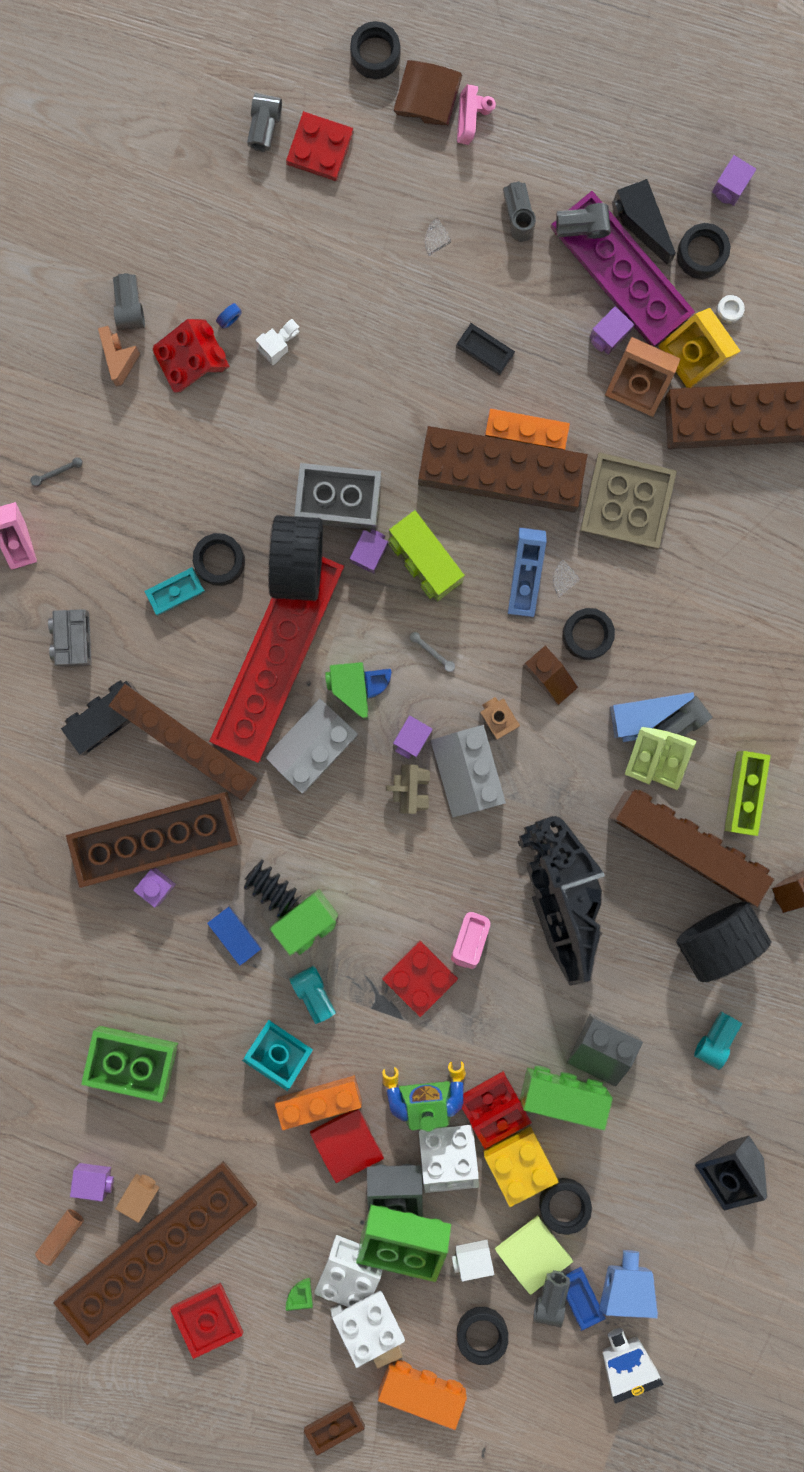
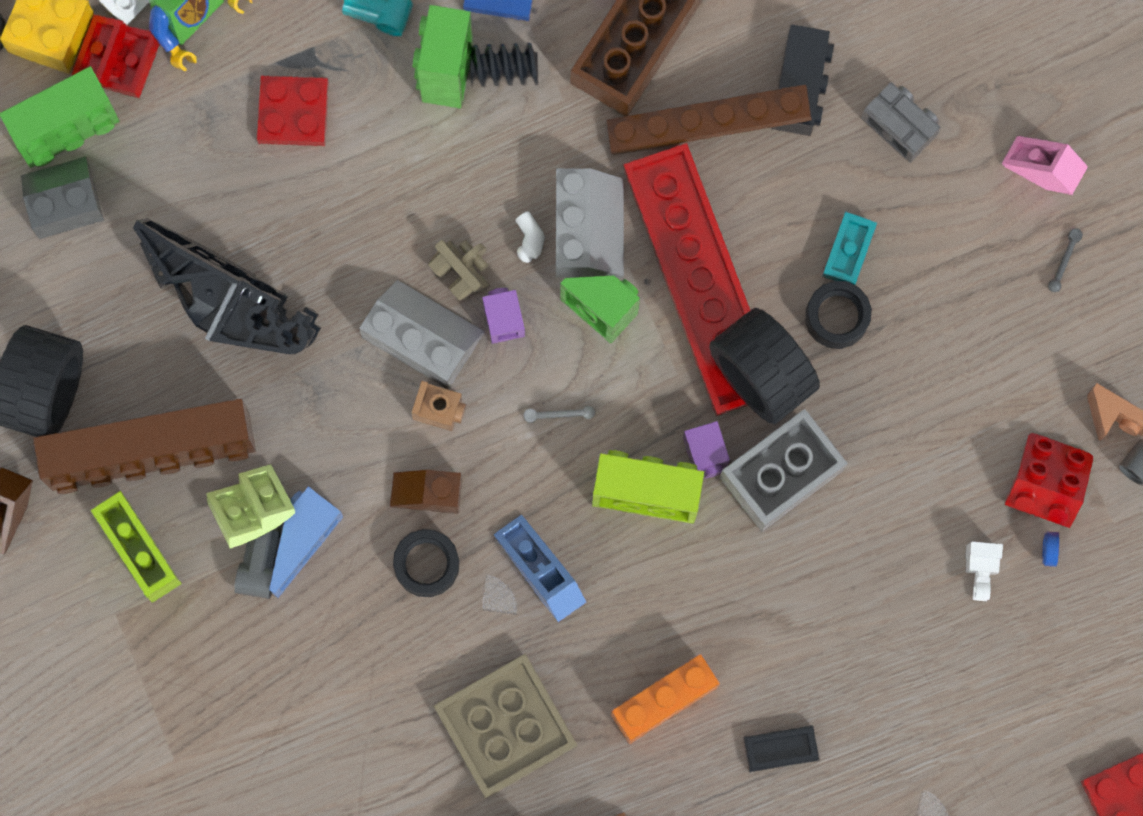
camera: 135 degrees right, 10 degrees down
blue tile [365,669,391,699] -> none
reddish brown brick [418,426,588,513] -> none
bright pink piece [451,912,490,969] -> none
none -> white arm [515,211,545,263]

